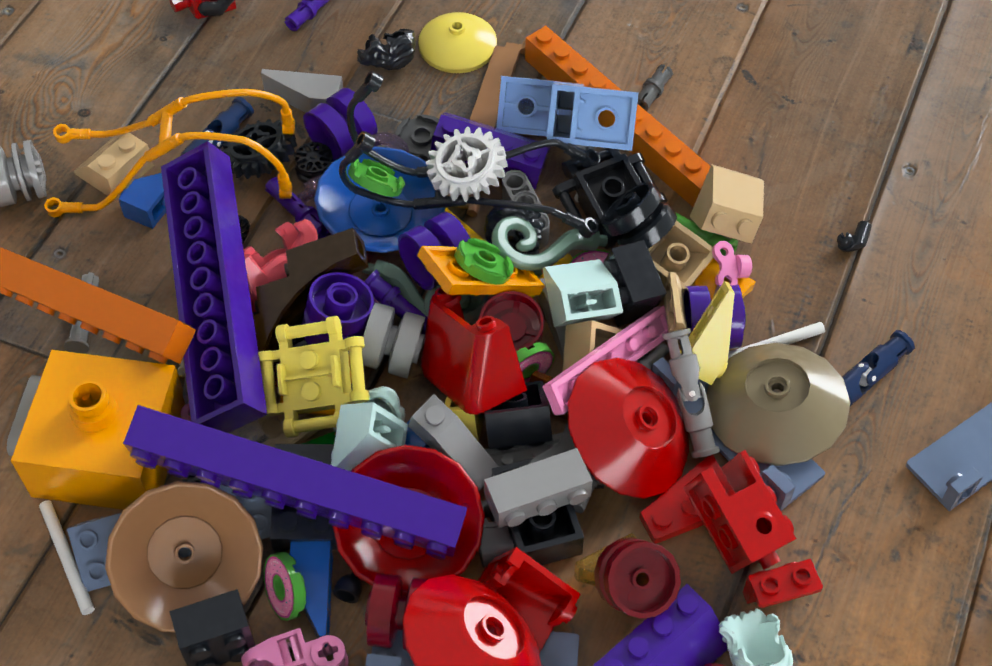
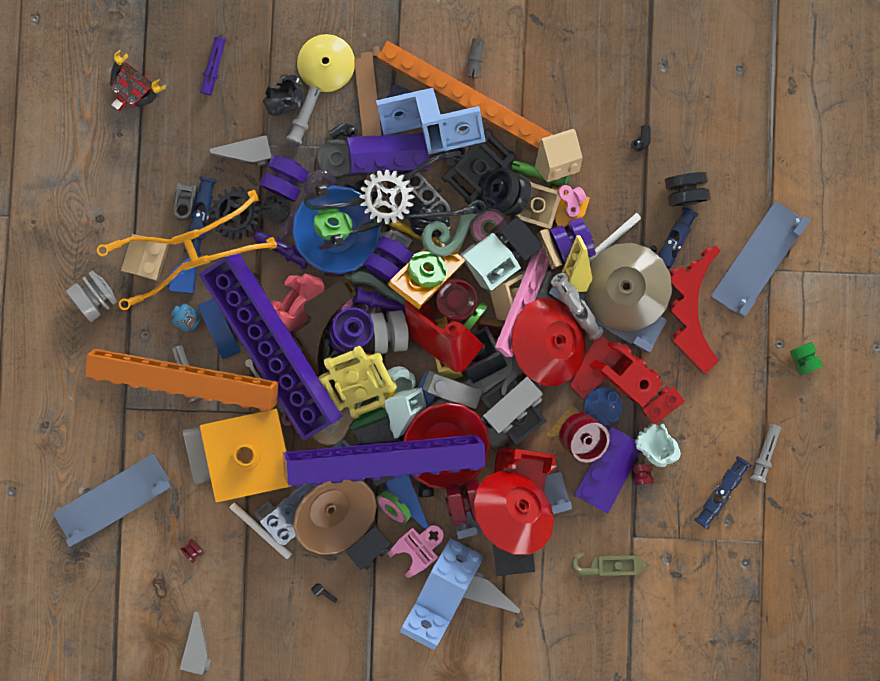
camera: 25 degrees left, 30 degrees up
none -> dark azure head [170,303,200,332]
none -> dark grey piece [174,183,197,221]
none -> blue slope [198,298,241,359]
none -> light grey pin [286,86,321,145]
none -> black arm [328,123,358,140]
none -> blue dish [584,387,623,426]
none -> black wheel [664,172,711,207]
none -> red arch [669,245,721,375]

